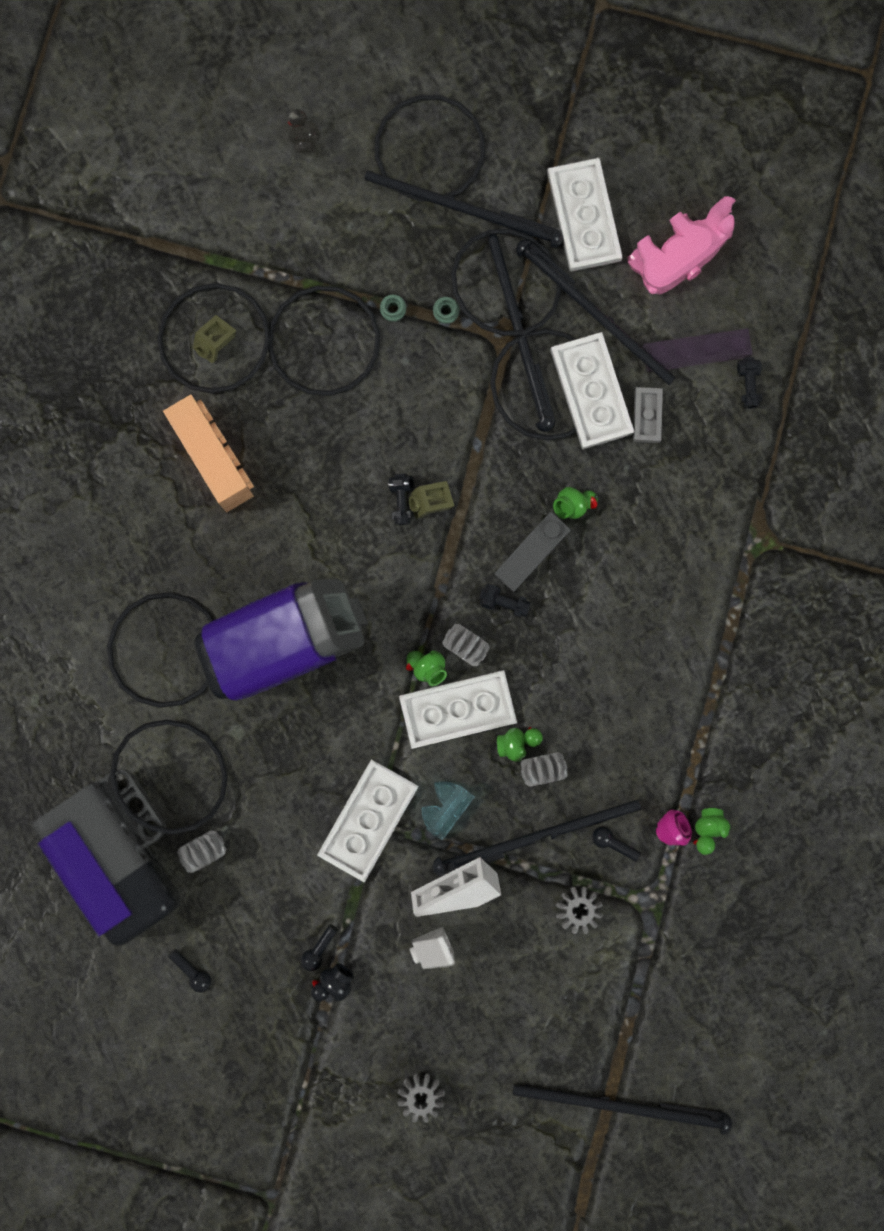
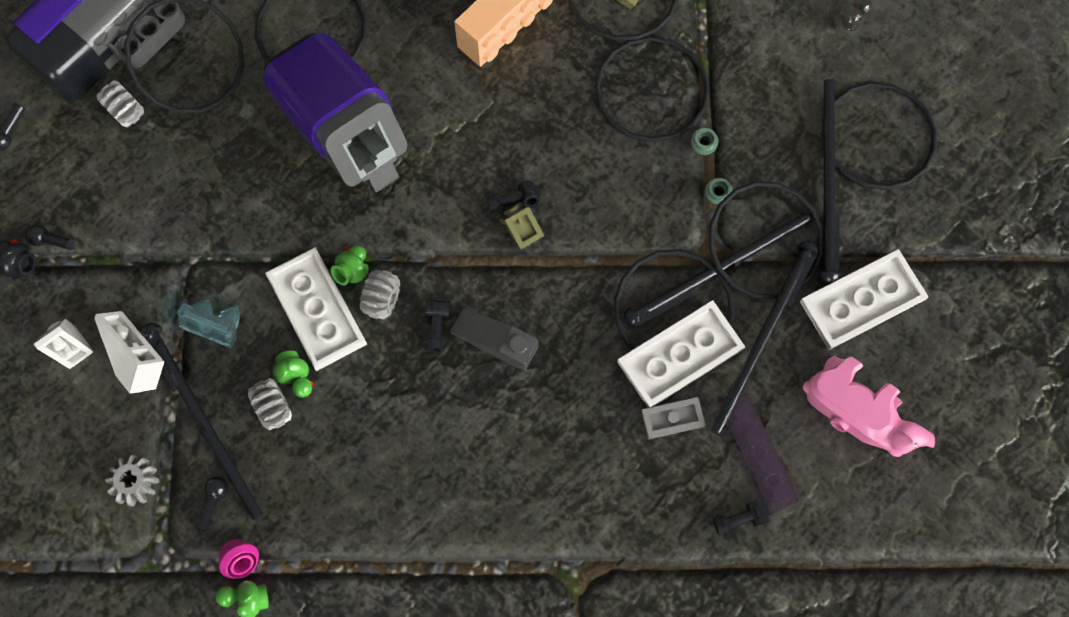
camera: 75 degrees right, 10 degrees down
white tile [317,759,419,882] -> none
bright green animal [553,487,598,519] -> none

